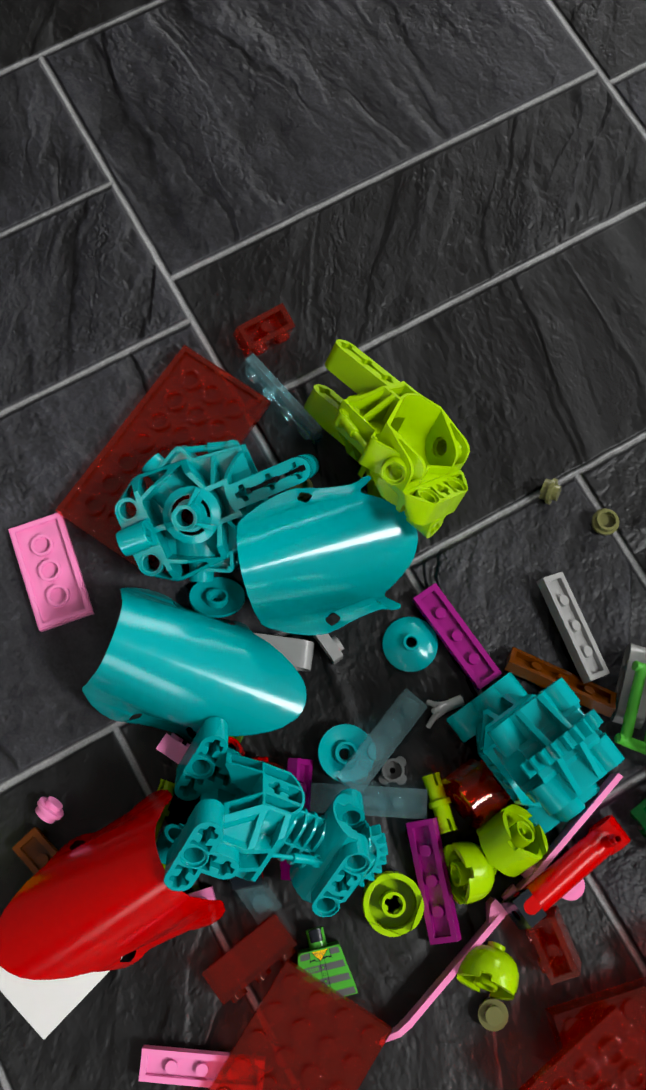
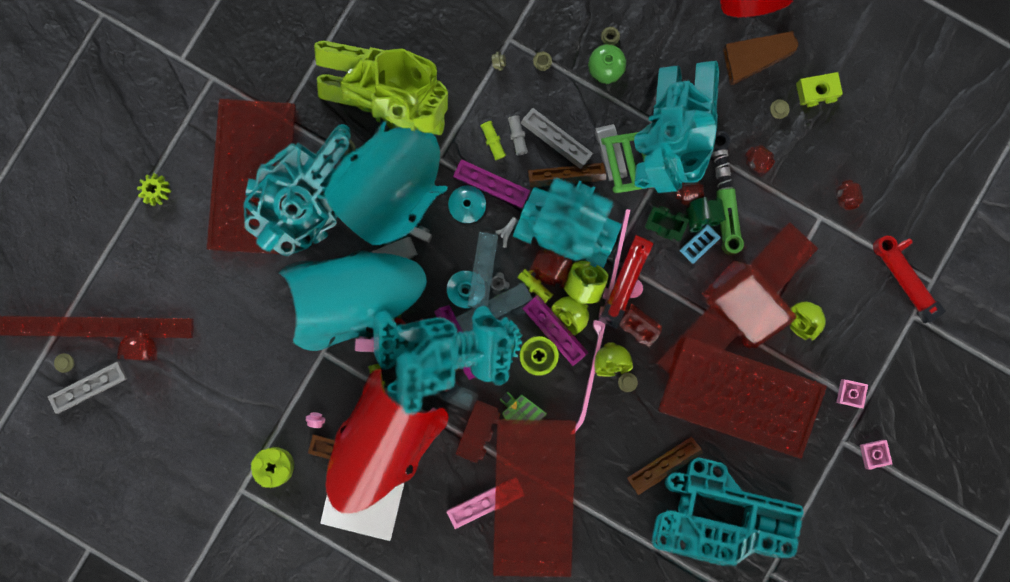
camera: 25 degrees left, 10 degrees up
bright pink tile [8,511,94,632] -> none
teal dish [189,577,245,618] -> none
clear red brick [233,303,295,357] -> none
clear light blue plate [245,353,323,444] -> none
none -> lime gear [137,173,171,206]
none -> lime pin [480,121,506,160]
none -> light grey pin [508,115,528,156]

